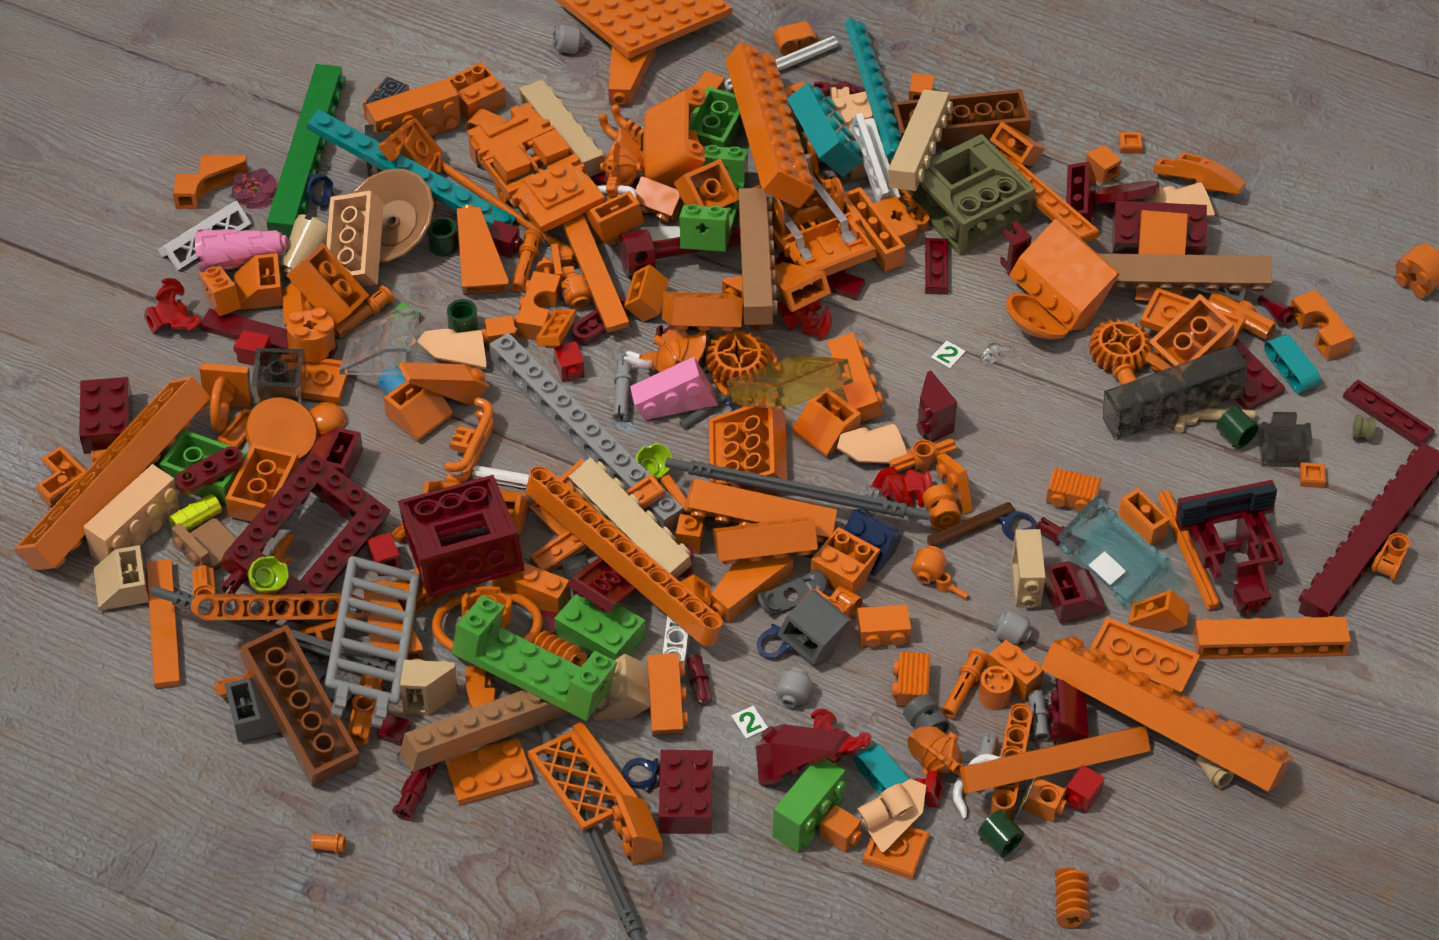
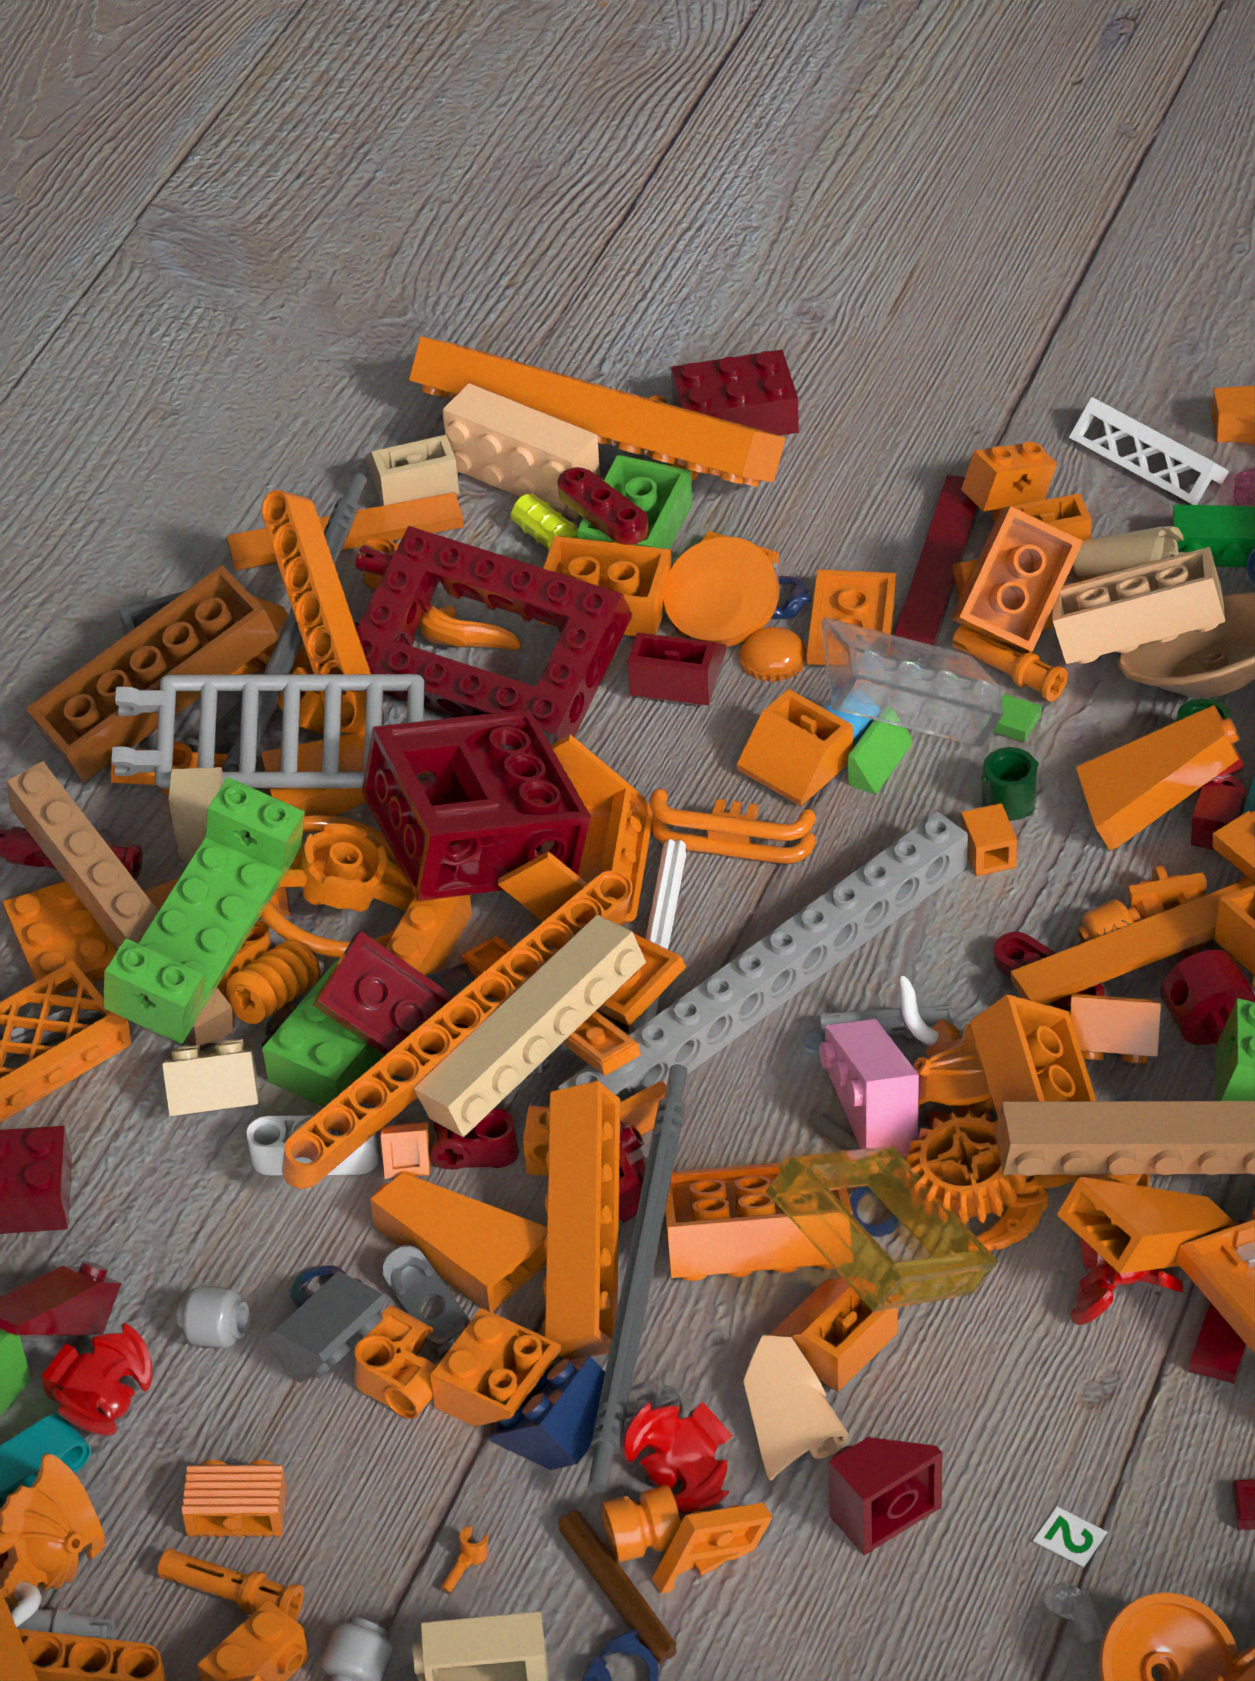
camera: 90 degrees right, 5 degrees down
orange brick [36,446,87,506] -> none
red animal [144,278,201,333] -> none
medium nougat bracket [171,518,236,569] -> none
bright pink cone [195,229,288,272] -> none
orange tile [200,363,253,434] -> none
red brick [233,330,272,368] -> none
lime hair [248,556,289,594] -> none
clear smoke brick [251,348,307,404] -> none
orange brick [286,307,335,362] -> none
dark red tile [377,713,411,746] -> none
orange wedge [398,362,489,406] -> none
light nougat panel [417,329,487,369] -> none
orange pin [510,229,544,292] -> none
orange arch [514,271,561,340] -> none
orange plate [536,309,577,348] -> none
red brick [554,341,585,382] -> none
dark blue piece [622,758,660,792] -> none
lime hair [635,443,673,480] -> none
orange brick [647,653,688,736] -> none
dark red axle [686,655,712,705] -> none
orange brick [713,517,818,565] -> none
white sticker [731,706,768,738] -> none
orange brick [827,332,884,423] -> none
orange brick [856,604,911,647] -> none
orange axle [889,439,957,472] -> none
dark grey wheel [903,694,950,733] -> none
orange head [911,546,947,584] -> none
orange piece [978,666,1014,710] -> none

